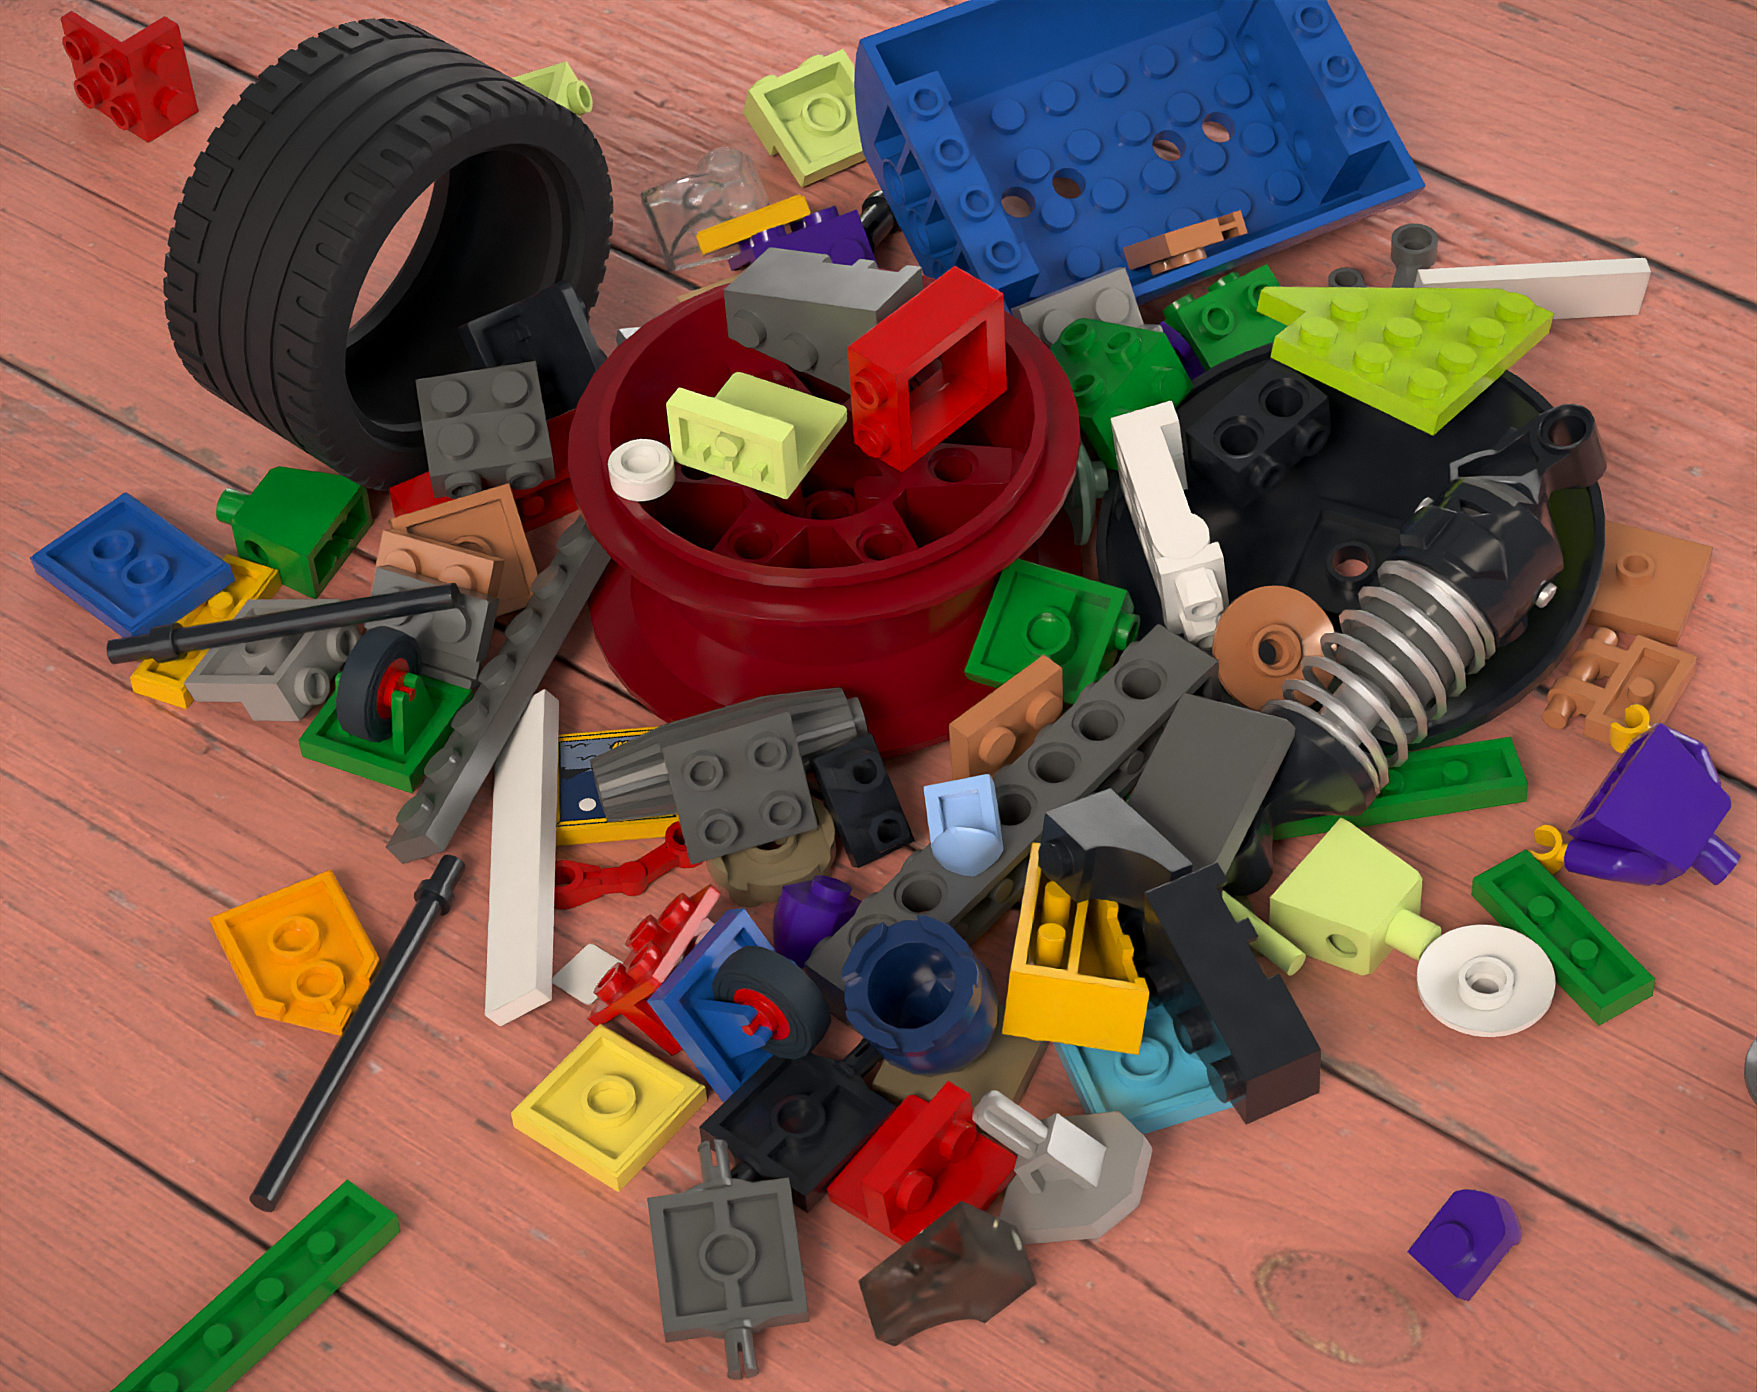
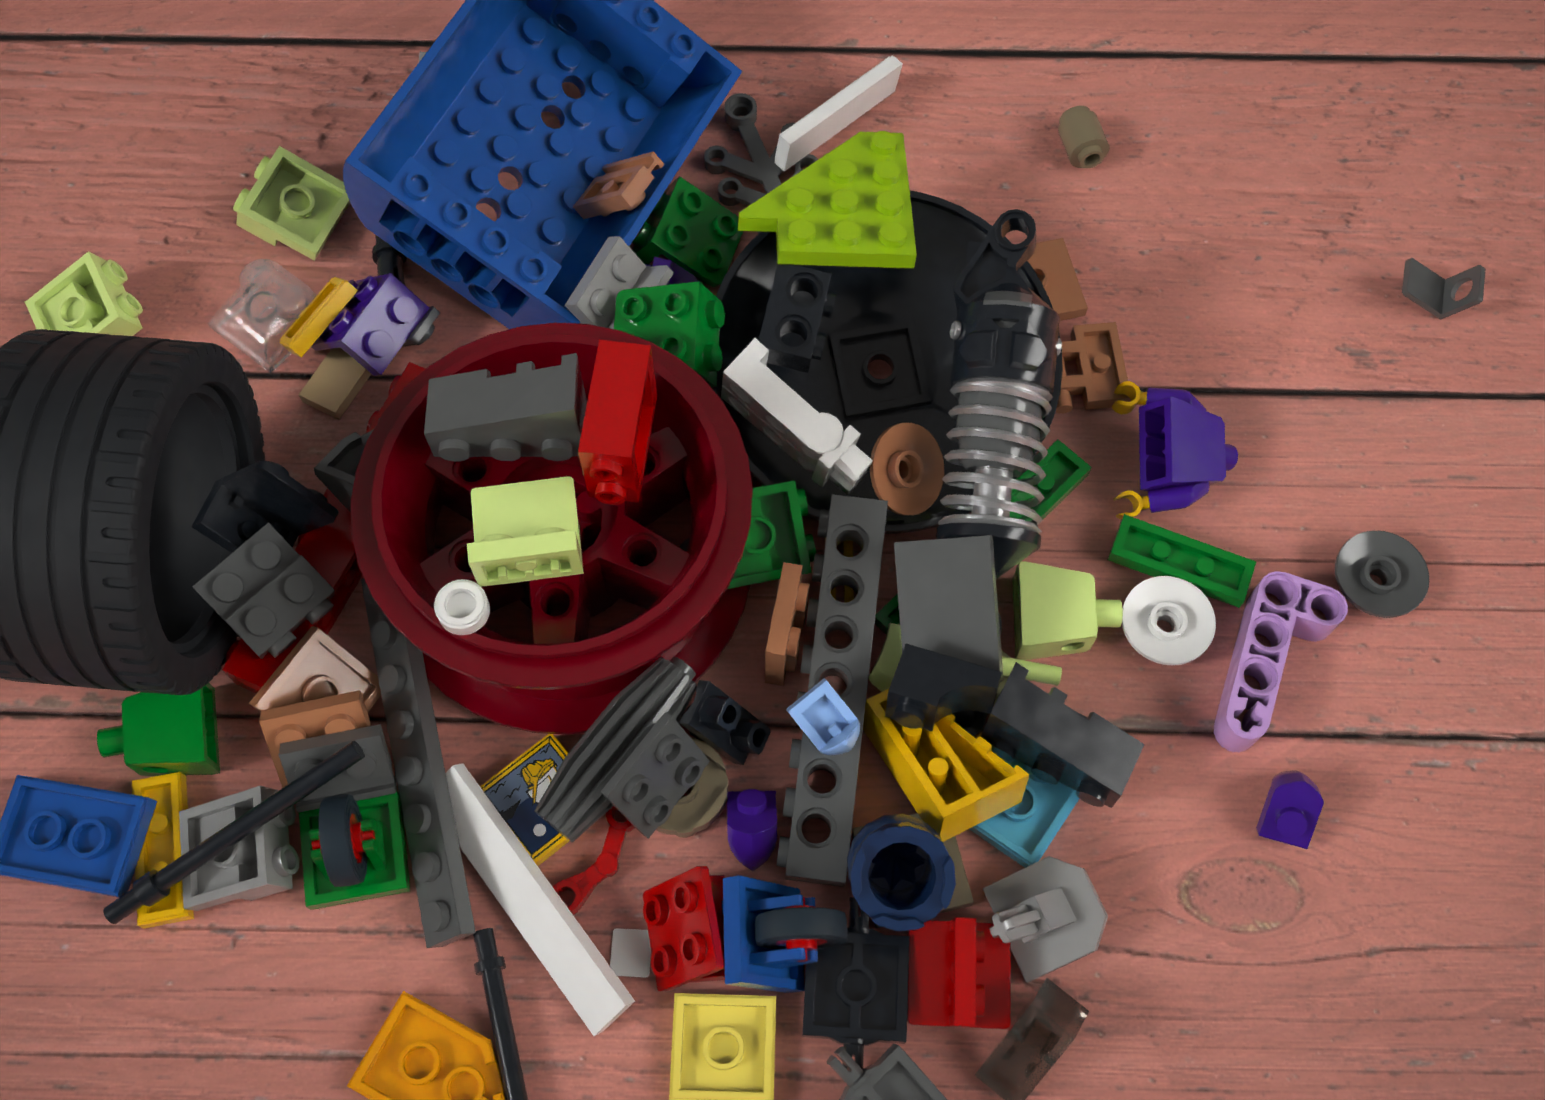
camera: 40 degrees left, 20 degrees up
none -> lavender beam [1214,571,1348,752]

